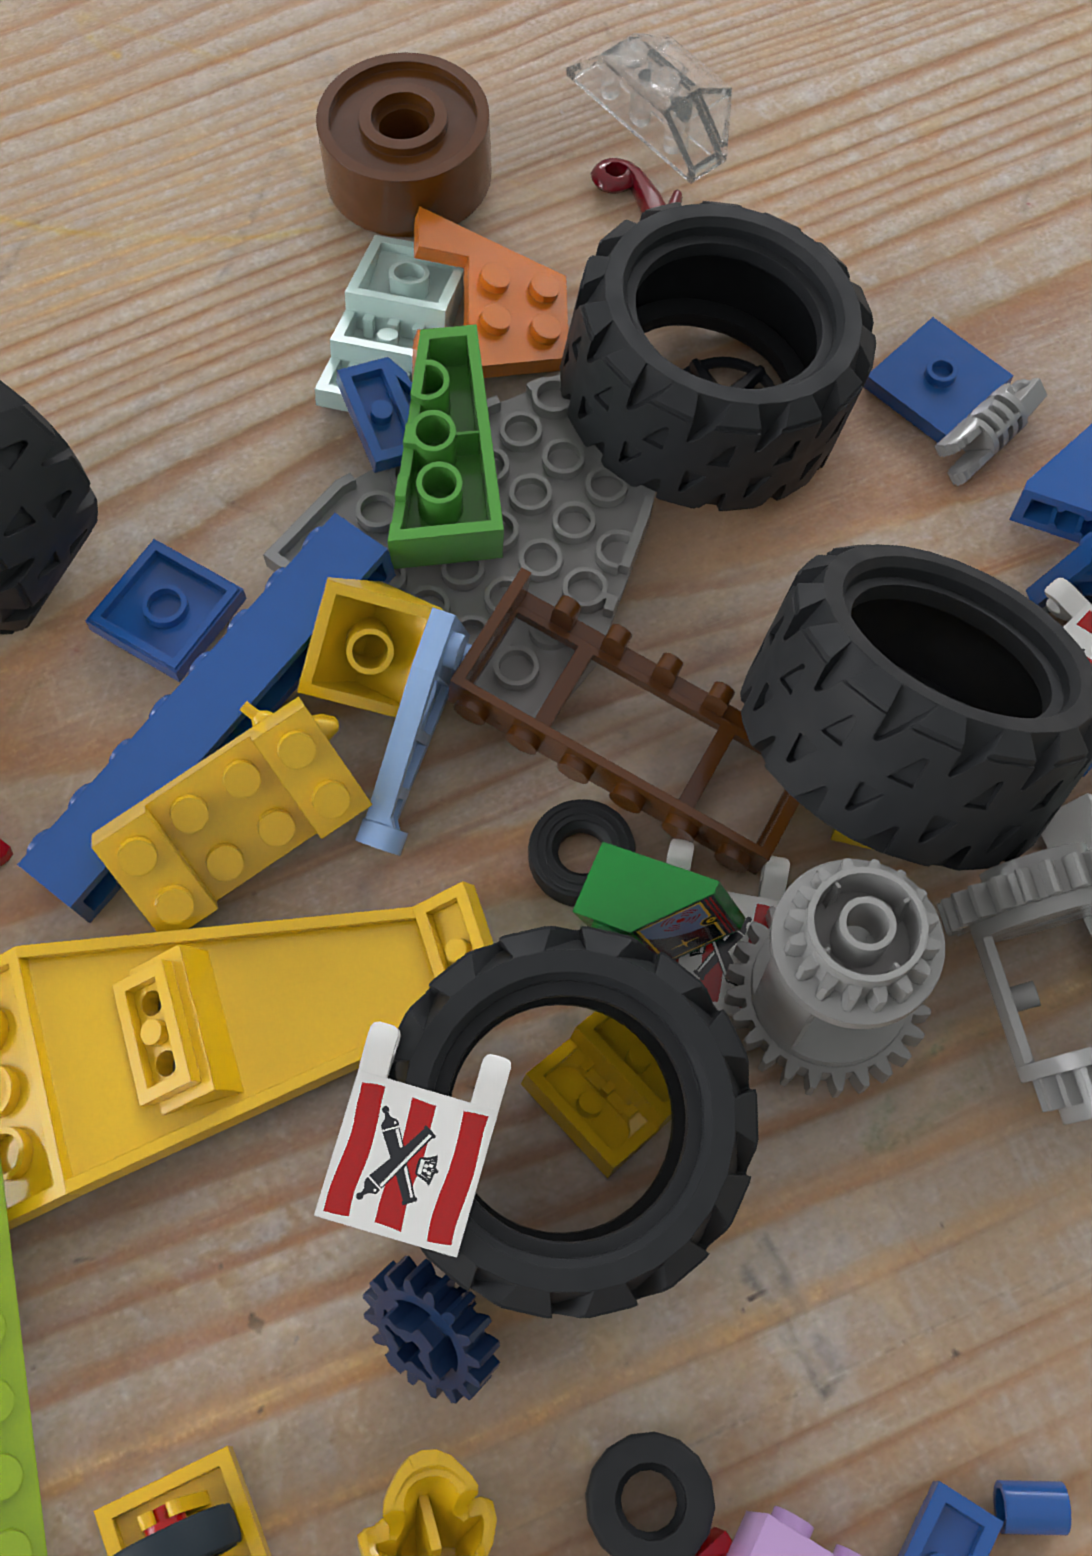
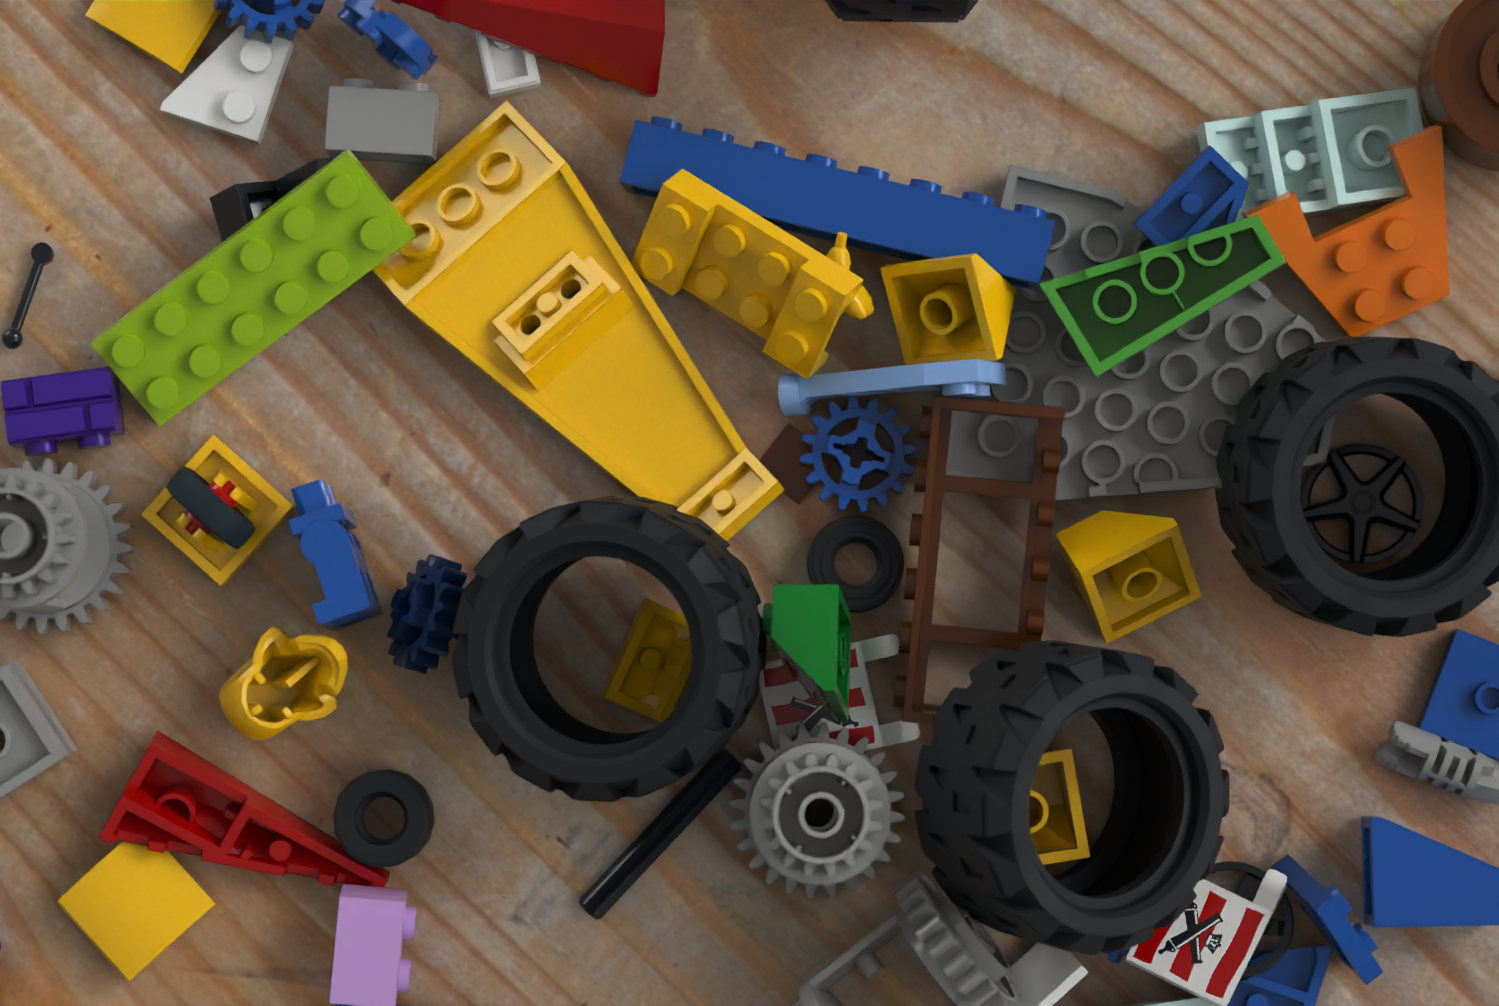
camera: 65 degrees right, 20 degrees up
blue plate [85,539,247,682] -> none
flag [314,1022,511,1258] -> none
none -> blue hips [288,479,383,631]
none -> black axle [579,749,741,920]
none -> reddish brown sticker [759,423,834,504]
none -> blue gear [800,396,917,514]
none -> yellow slope [1055,510,1202,644]

